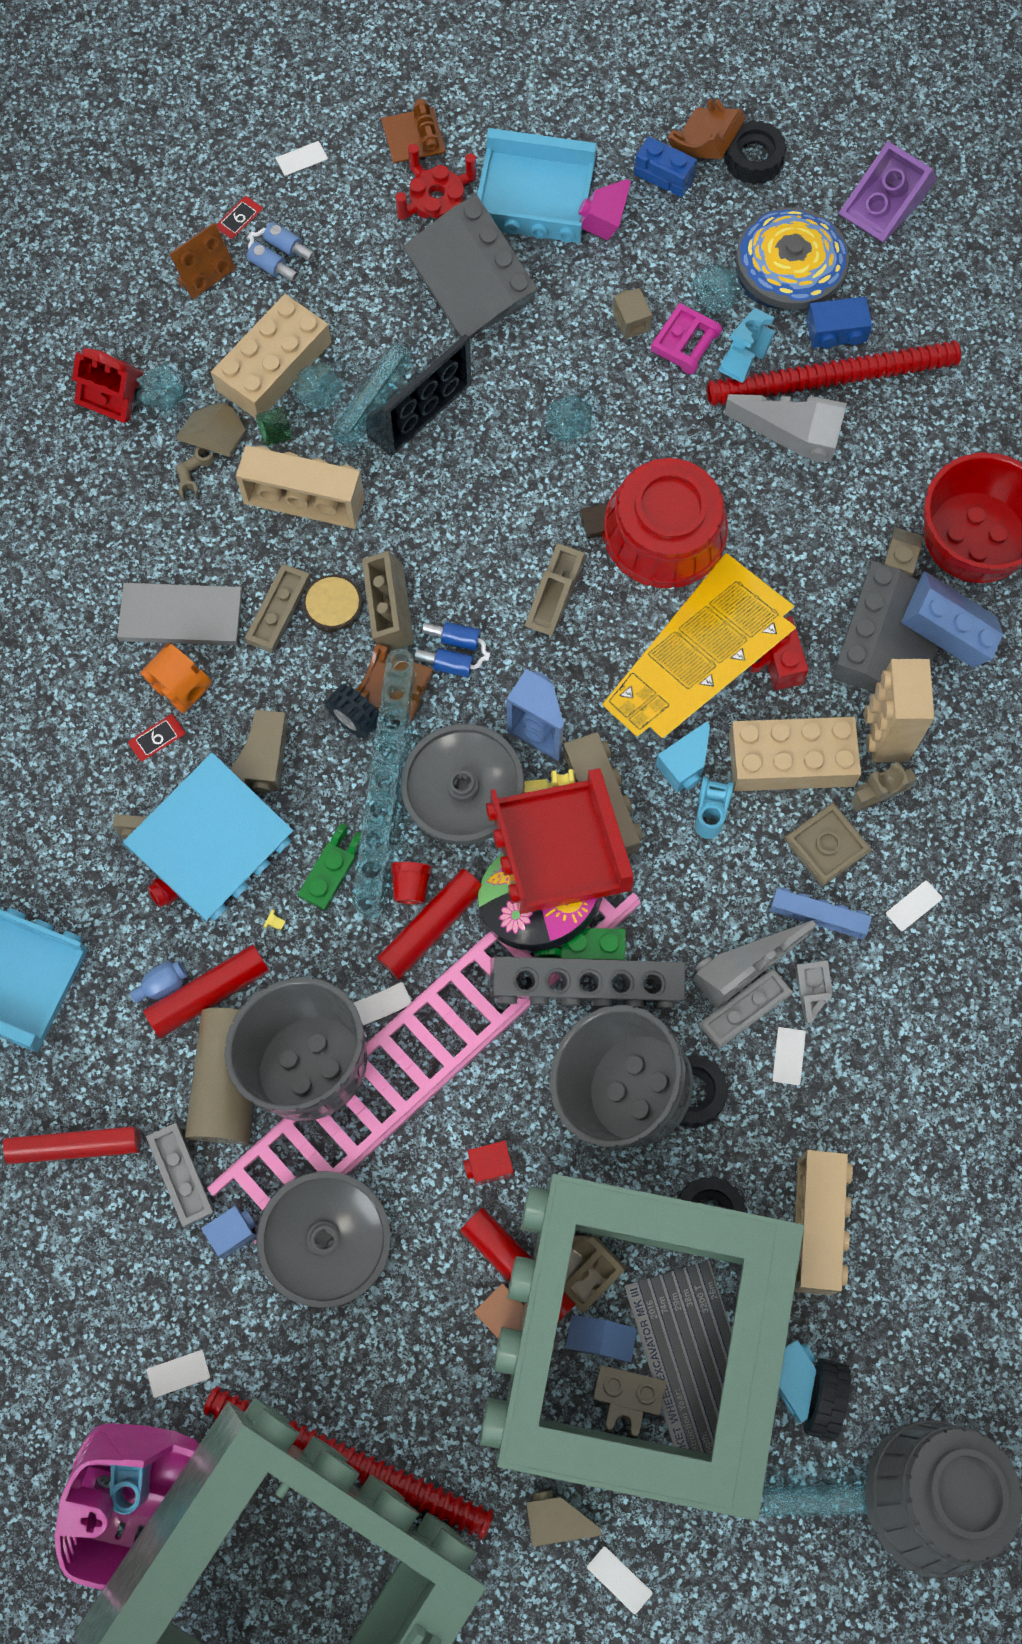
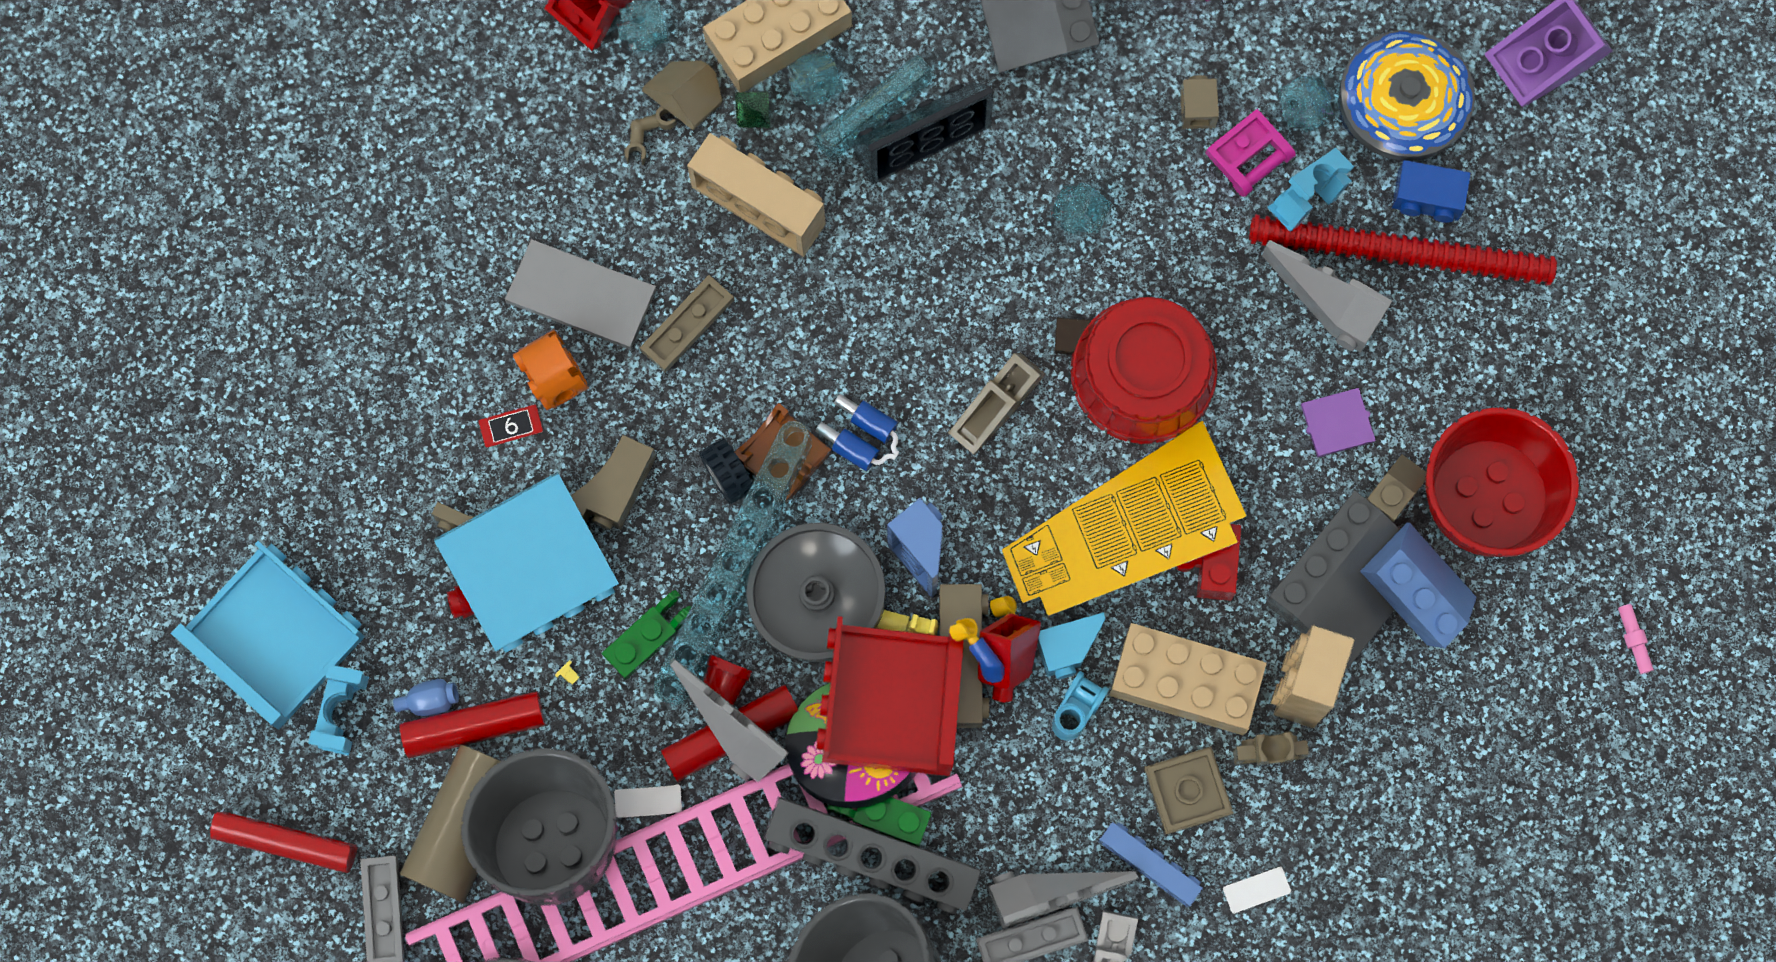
camera: 20 degrees right, 5 degrees up
pearl gold tile [303,575,362,633] -> none
dark tan brick [362,551,414,652] -> none
none -> medium azure piece [308,664,369,756]
none -> light grey wedge [669,658,788,782]
none -> red torso [949,596,1041,702]
none -> medium lavender piece [1301,388,1376,458]

